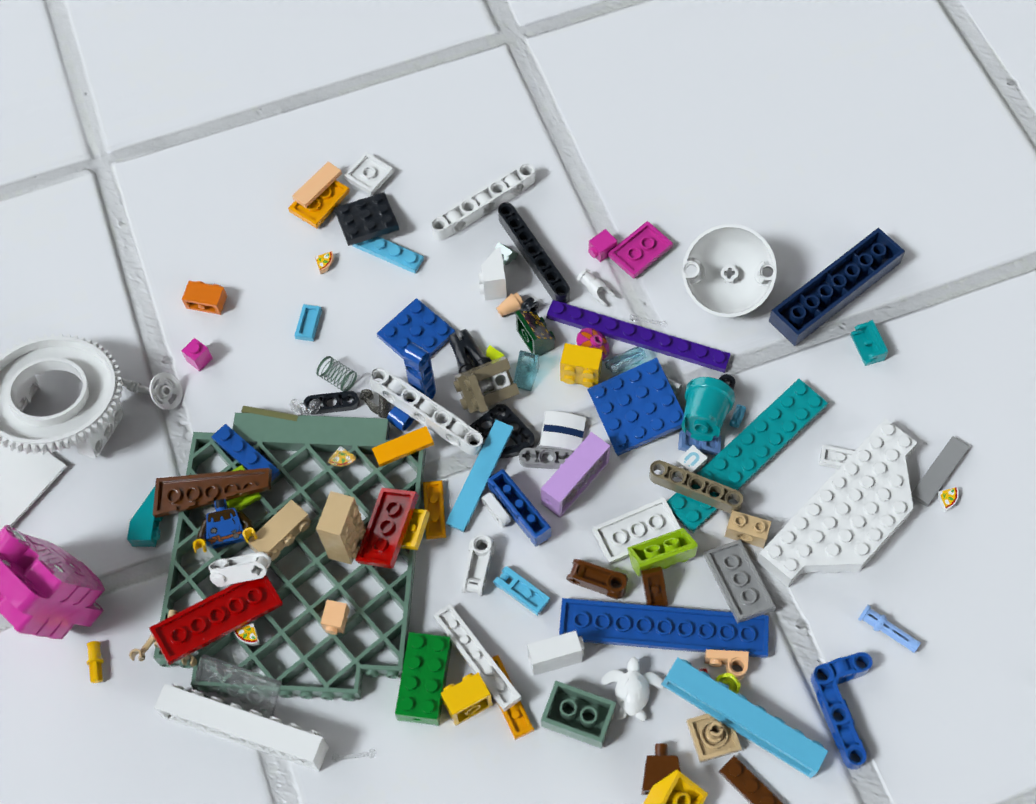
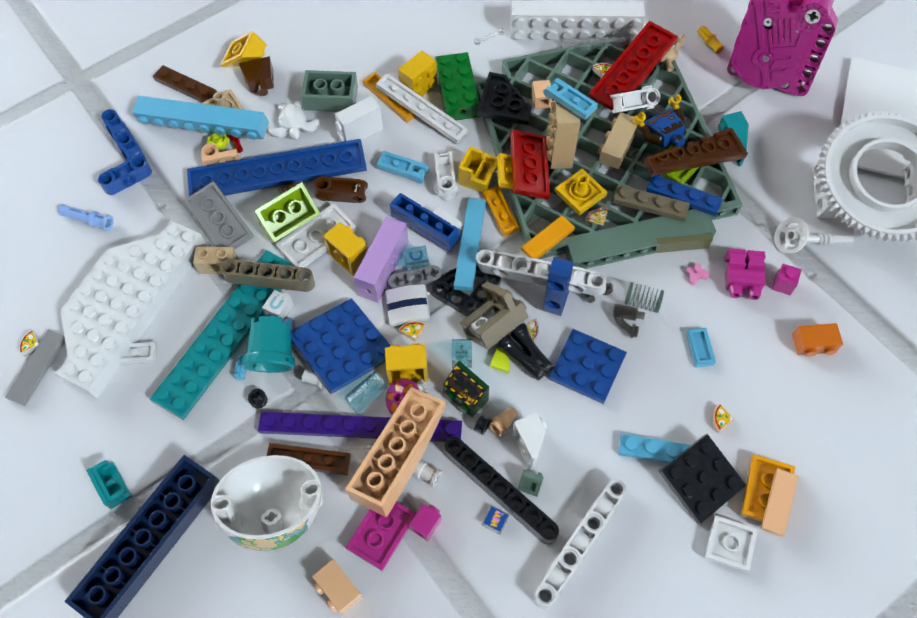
camera: 160 degrees right, 0 degrees up
clear plant [289,399,320,416] -> none
black beam [303,391,360,415] -> none
none -> reddish brown plate [266,443,351,476]
none -> light nougat brick [312,559,363,614]
none -> yellow brick [323,222,367,277]
none -> light nougat slope [346,387,447,517]
none -> tile [399,321,426,341]
none -> clear light blue brick [401,245,429,271]
none -> yellow plate [458,146,497,193]
none -> black plate [477,72,532,125]
none -> tile [481,505,510,535]
none -> clear tile [525,318,539,341]
none -> medium azure plate [543,78,598,120]
none -> yellow plate [555,169,607,216]
none -> clear smoke plant [612,303,645,338]
none -> dark tan plate [613,185,690,222]
none -> bright pink piece [686,263,710,285]
none -> dark pink hips [724,248,766,300]

